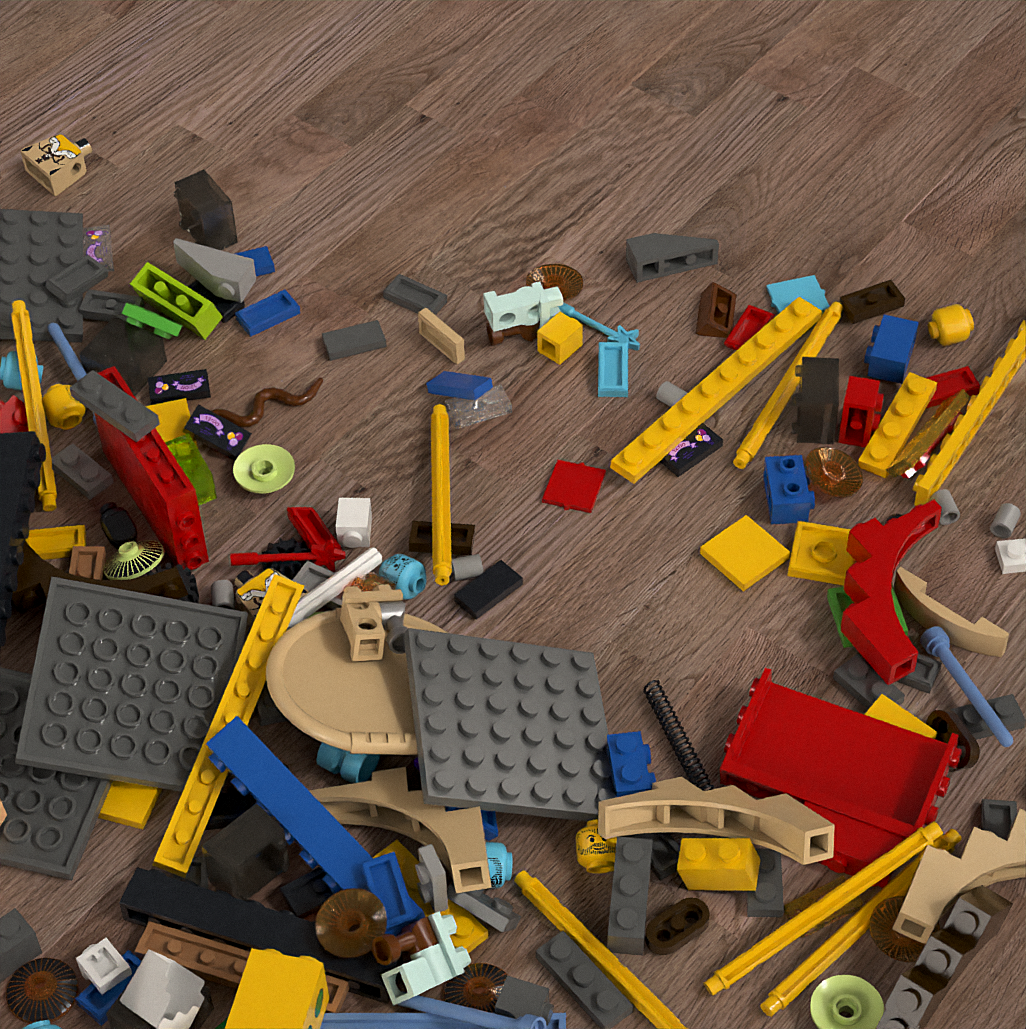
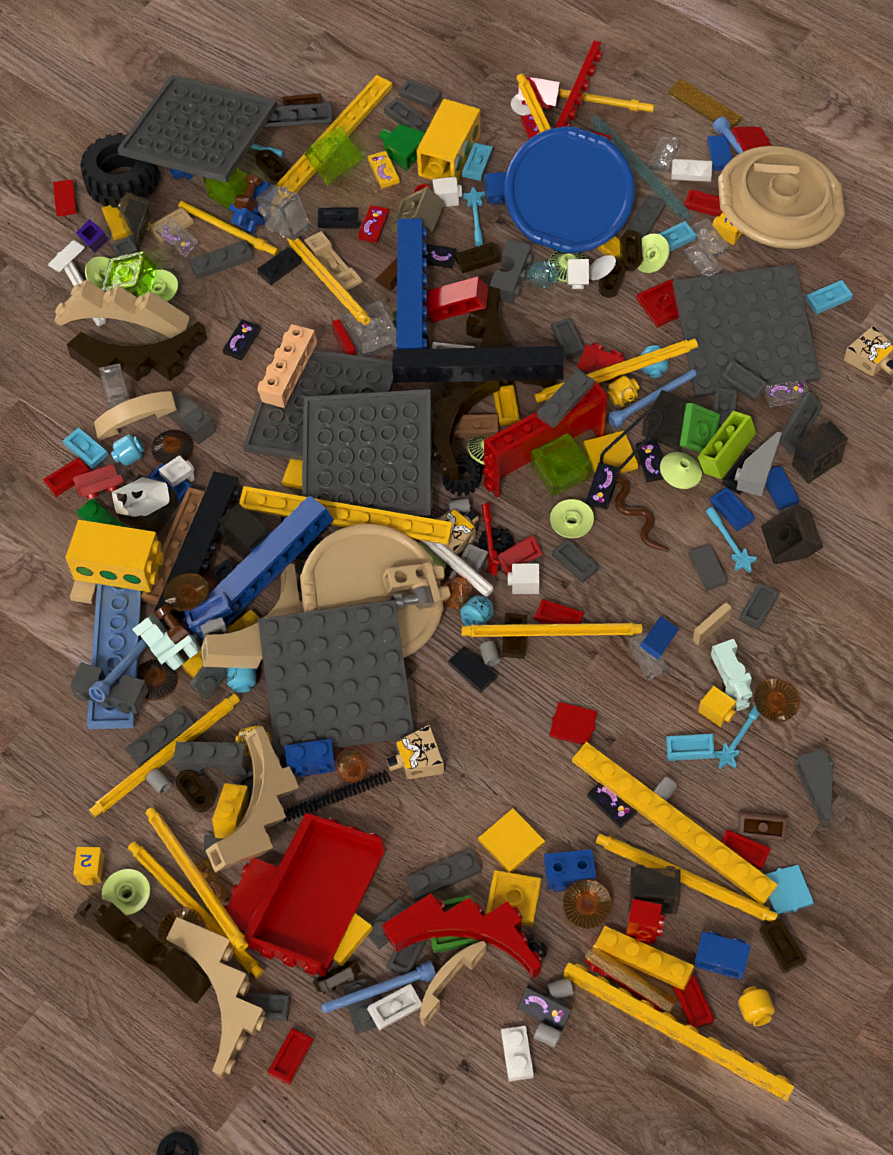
camera: 90 degrees right, 10 degrees up
none -> light grey hinge [146,769,172,795]
none -> clear orange head [334,749,367,783]
none -> white plate [367,984,422,1031]
none -> torso [386,725,444,779]
none -> dark grey plate [406,849,481,902]
none -> black tile [517,985,573,1031]
none -> red tile [534,599,584,624]
none -> dark grey tile [552,539,599,583]
none -> black piece [600,409,664,469]
none -> yellowish green dish [660,452,702,489]
none -> medium azure piece [706,507,757,573]
none -> clear smoke slope [761,504,823,564]
none -> dark grey plate [780,392,823,454]

